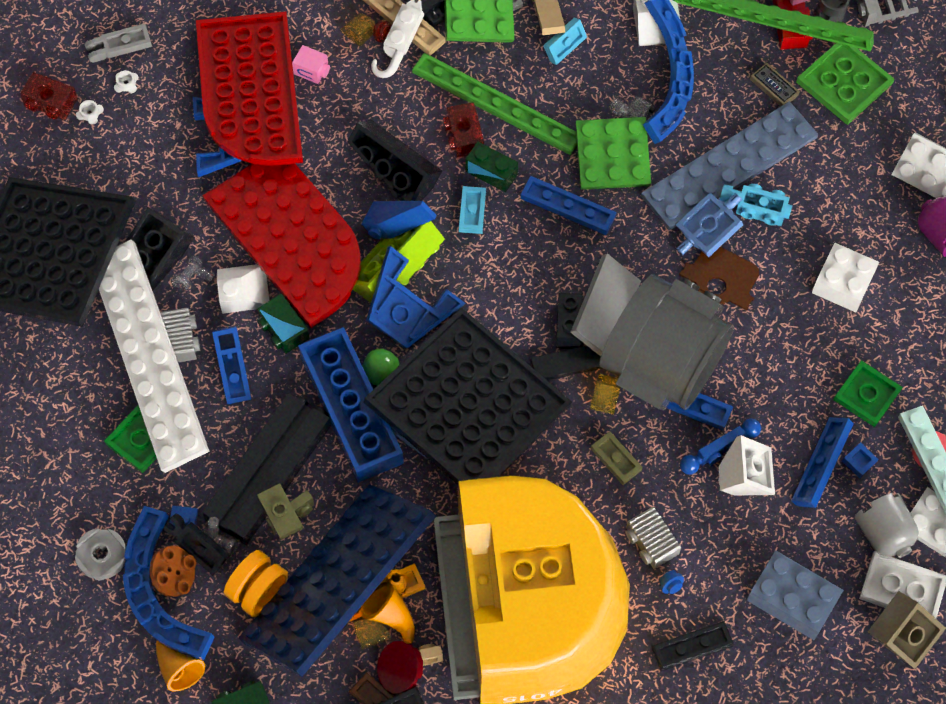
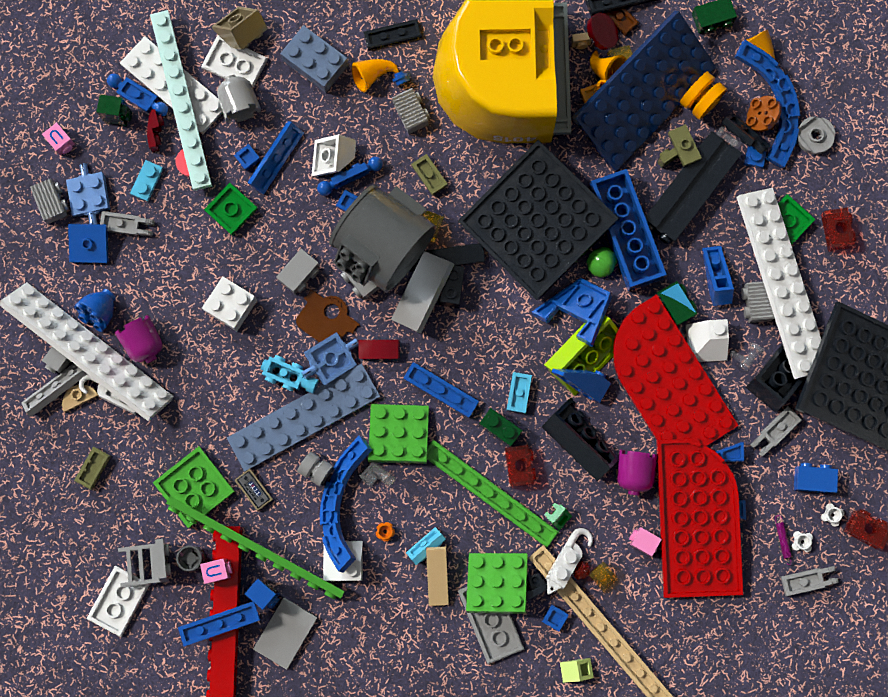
camera: 170 degrees left, 15 degrees up
none -> light grey brick [276,249,320,295]
none -> light grey wheel [297,451,334,487]
none -> light orange hat [351,59,399,93]
none -> dark red slope [359,340,400,359]
none -> orange plate [376,522,395,541]
none -> green tile [544,503,572,531]
none -> magenta cylinder [617,450,658,496]
none -> light grey hinge [750,406,802,456]
none -> magenta piece [775,515,792,565]
none -> blue brick [794,463,838,494]
none -> clear red brick [821,207,856,251]

